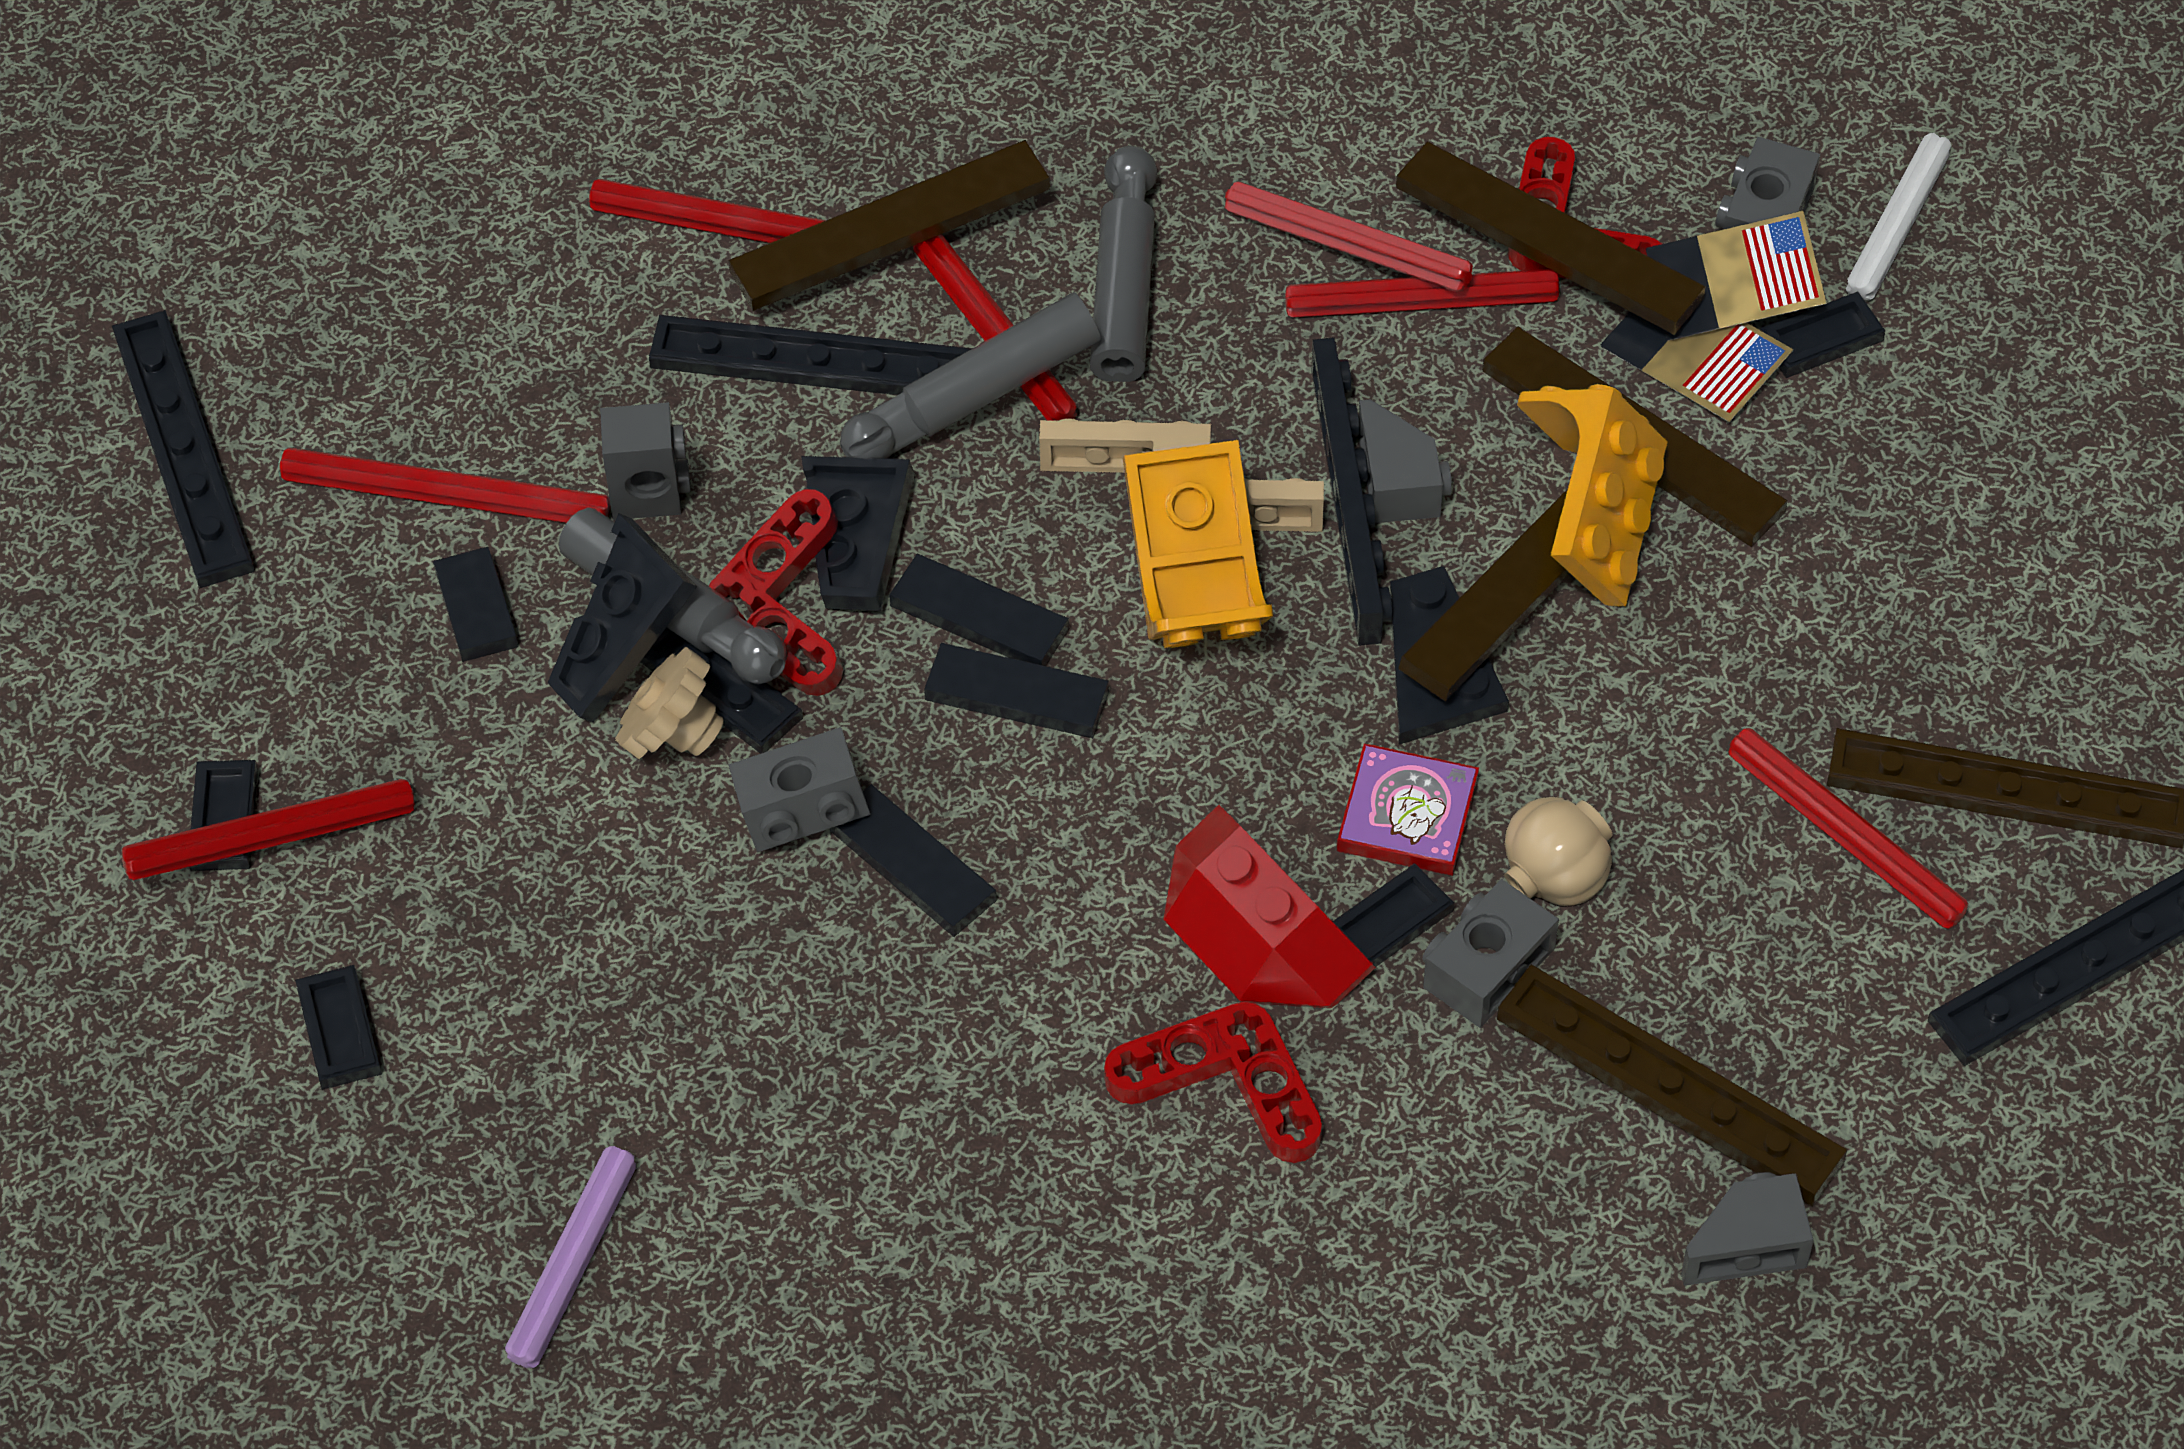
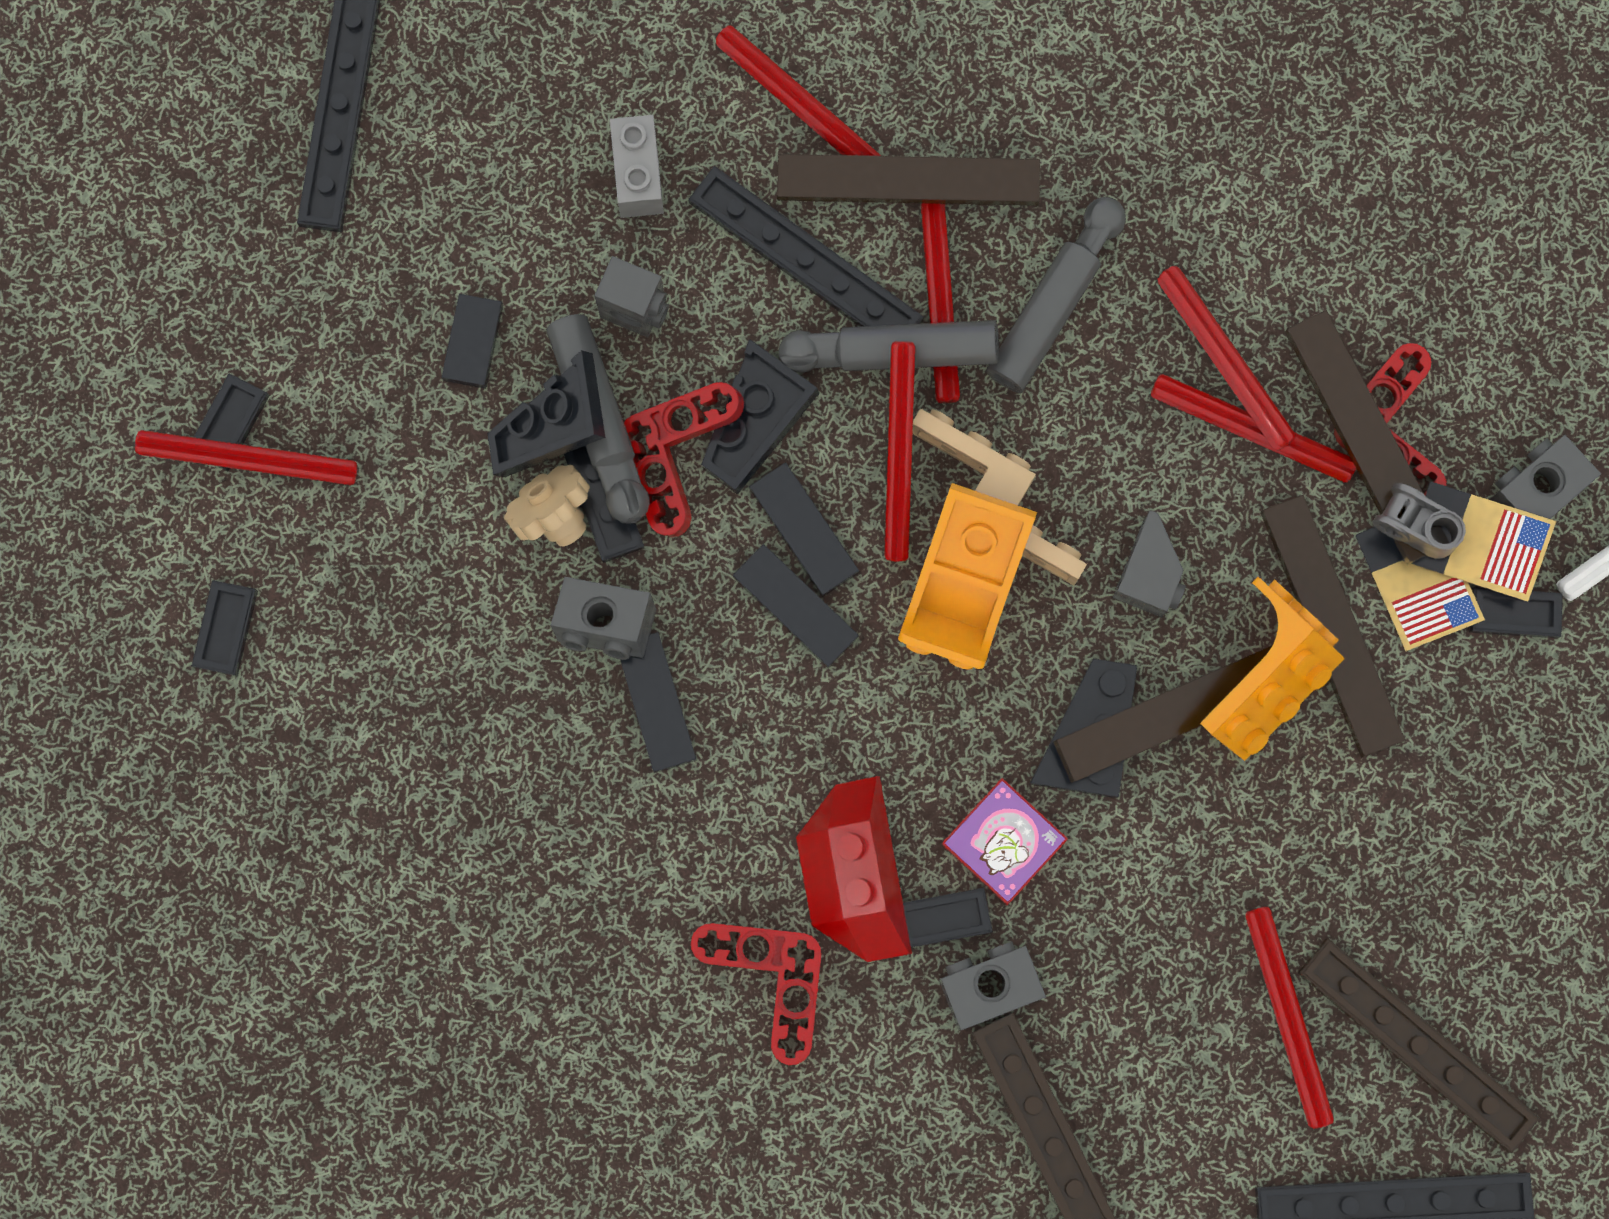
camera: 25 degrees right, 25 degrees up
red axle [280,447,611,523] -> none
lavender axle [505,1146,636,1369] -> none
black plate [1311,337,1392,646] -> none
tan plant [1504,797,1612,906] -> none
none -> light grey brick [610,115,664,218]
none -> red axle [885,341,915,562]
none -> flat silver piece [1373,483,1466,559]

